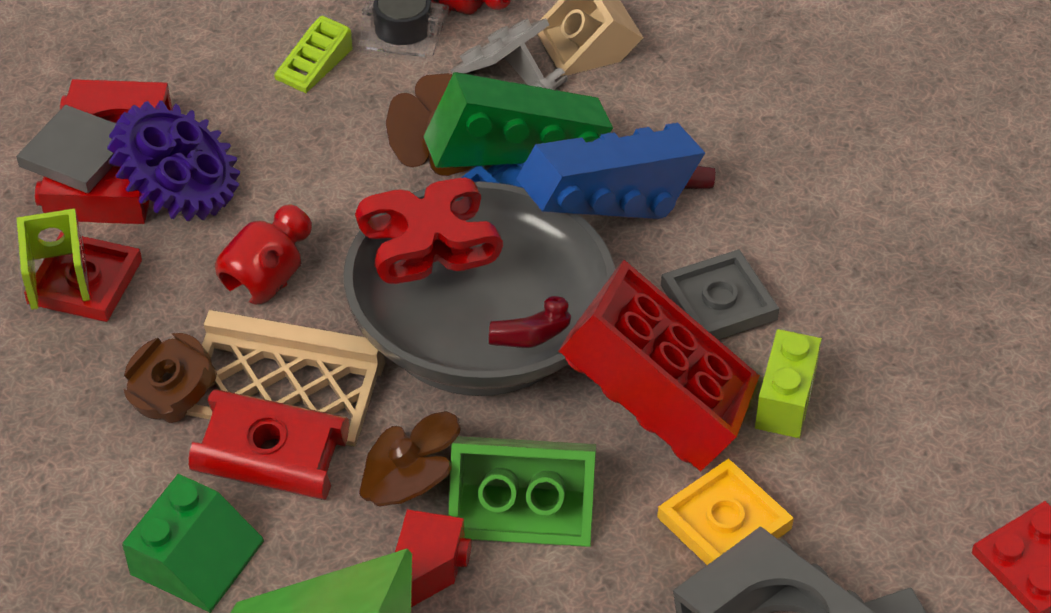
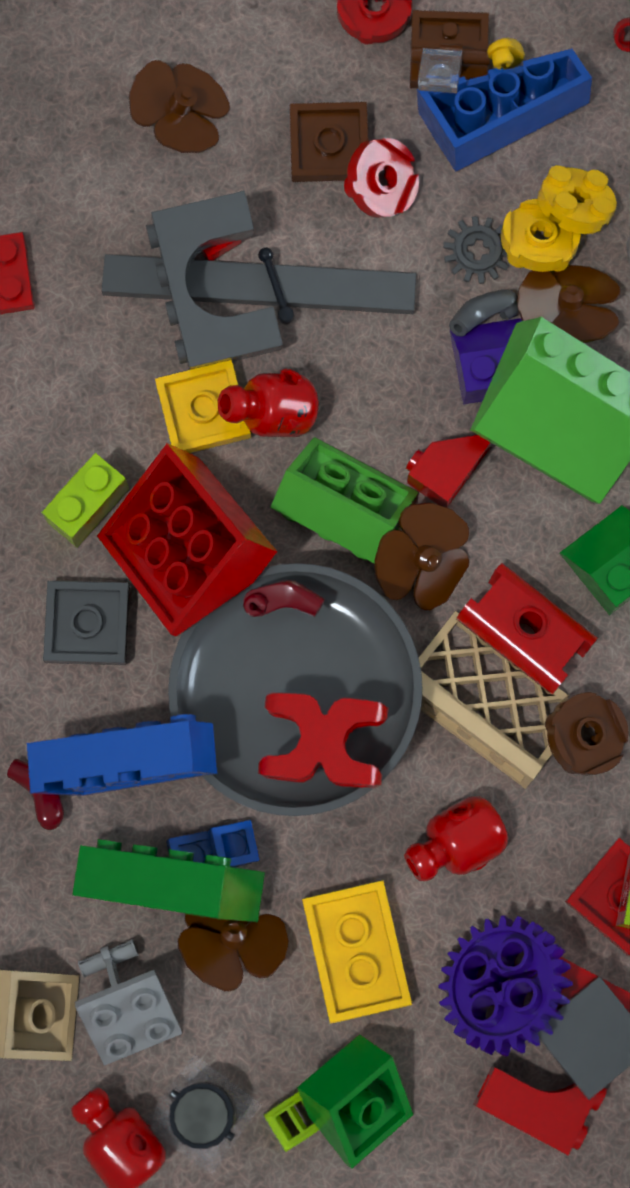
camera: 155 degrees left, 30 degrees up
none -> red piece [218,369,319,437]
none -> green slope [297,1035,414,1169]
none -> yellow plate [302,881,412,1024]

